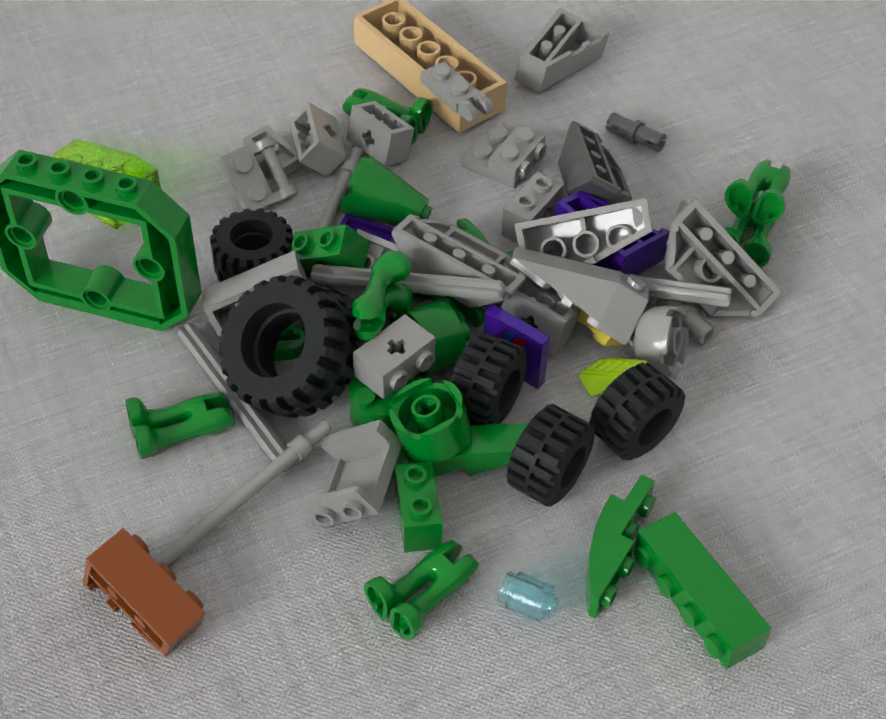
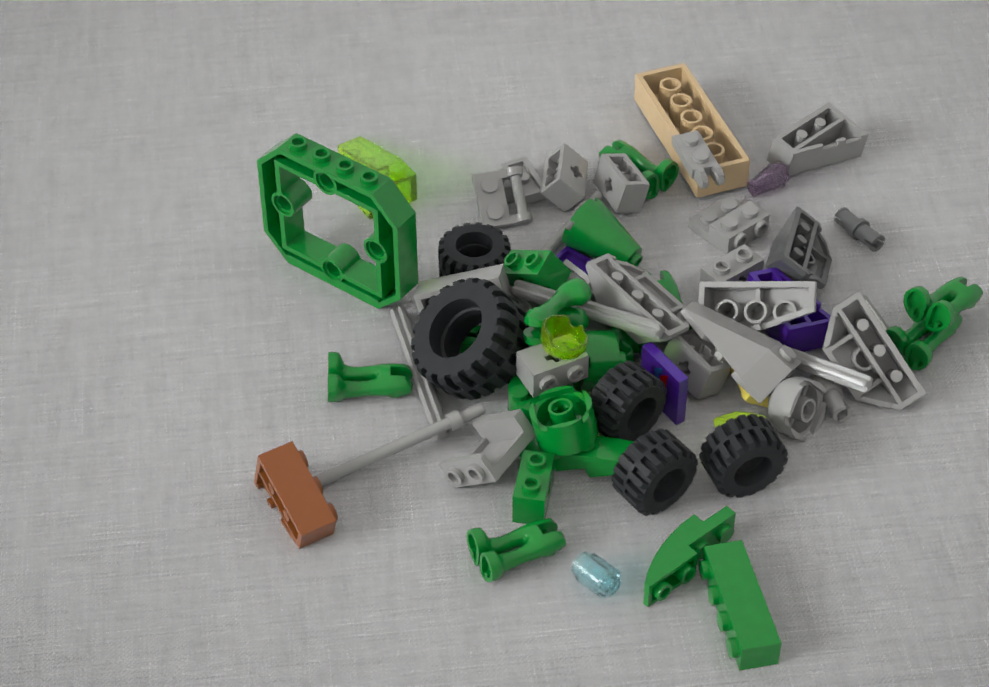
camera: 20 degrees right, 5 degrees down
none -> clear neon green hair [540,315,589,360]
none -> clear purple cone [746,162,790,197]

